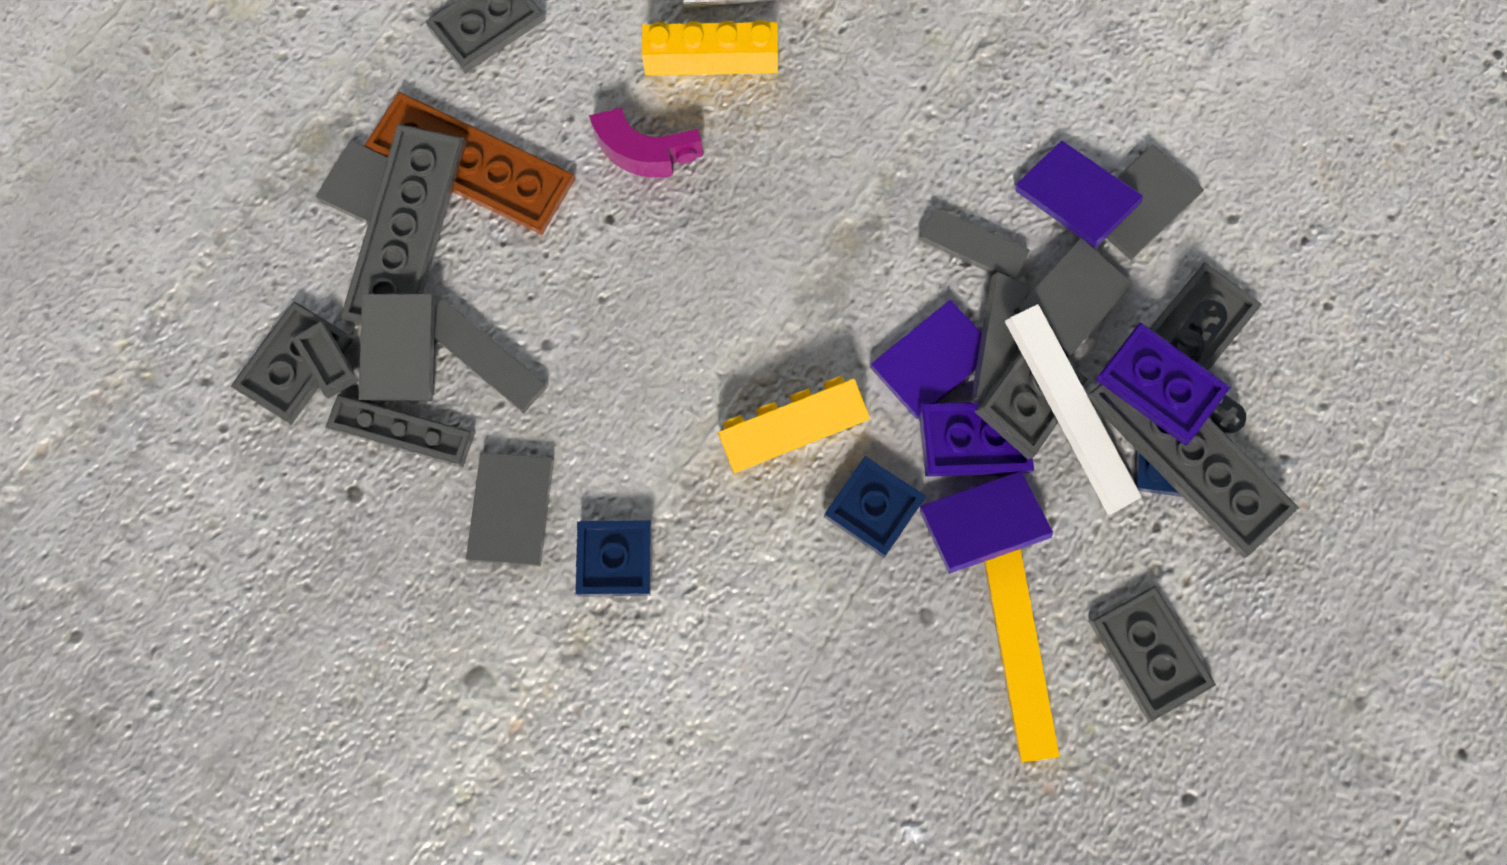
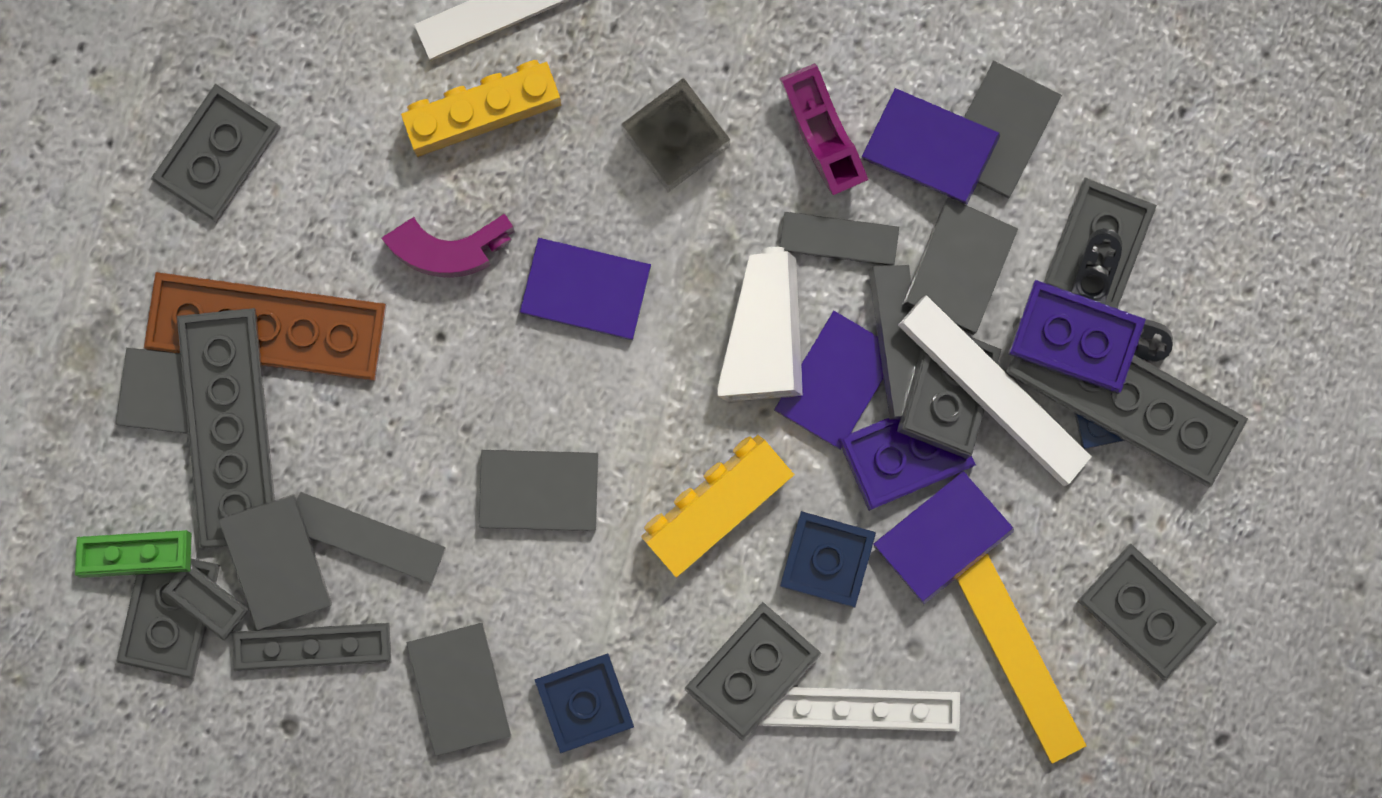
camera: 25 degrees left, 10 degrees up
none -> bright green tile [75,530,192,578]
none -> dark grey tile [479,450,598,531]
none -> dark purple tile [520,237,651,341]
none -> clear smoke brick [621,78,730,192]
none -> dark grey tile [685,602,821,741]
none -> white slope [717,247,803,402]
none -> white tile [758,687,960,731]
none -> magenta arch [779,63,868,195]

